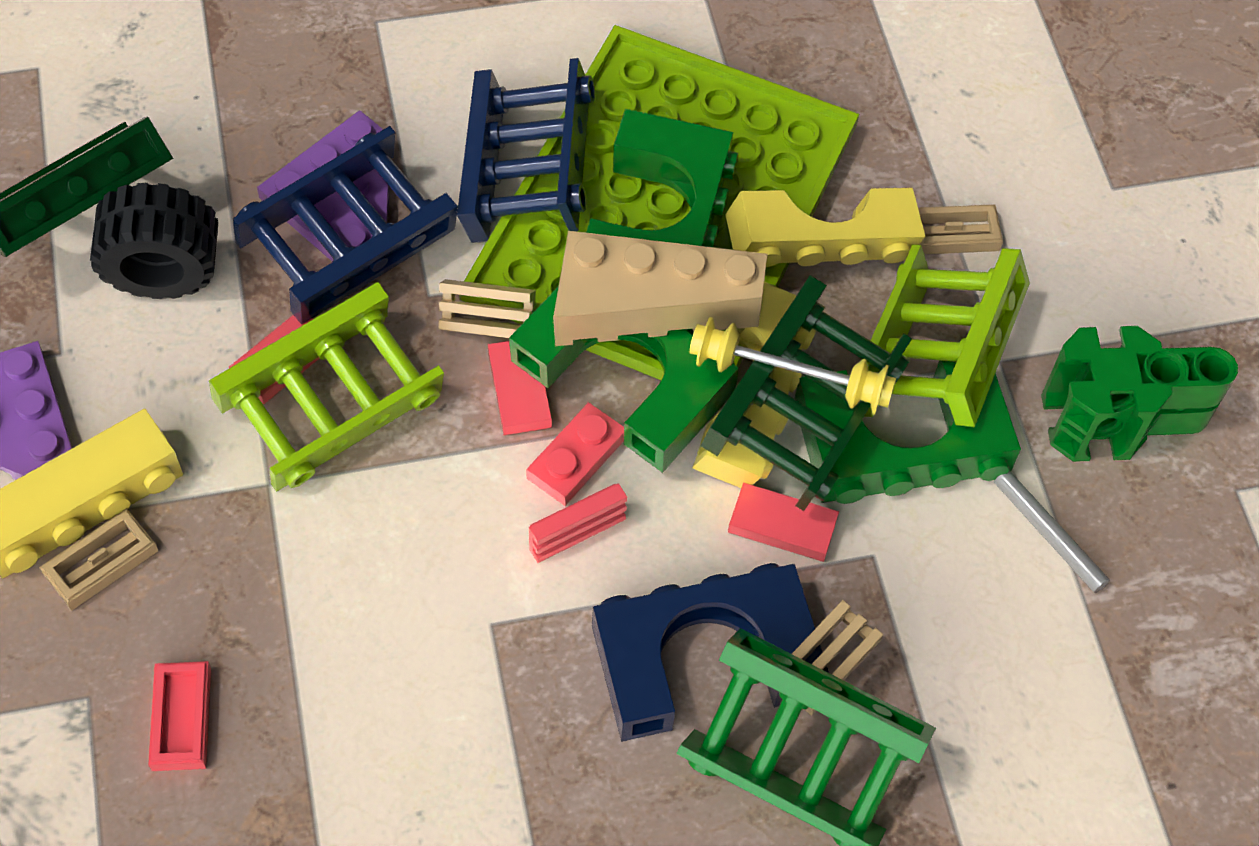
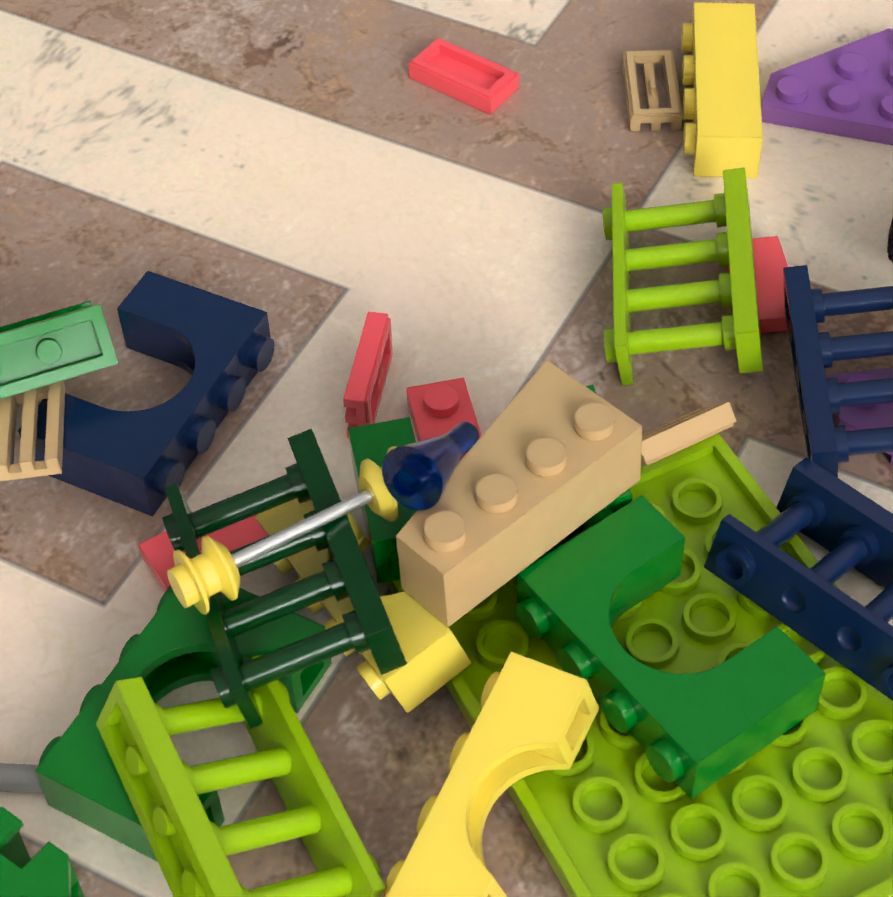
camera: 135 degrees right, 10 degrees down
none -> clear blue cone [382,422,479,510]

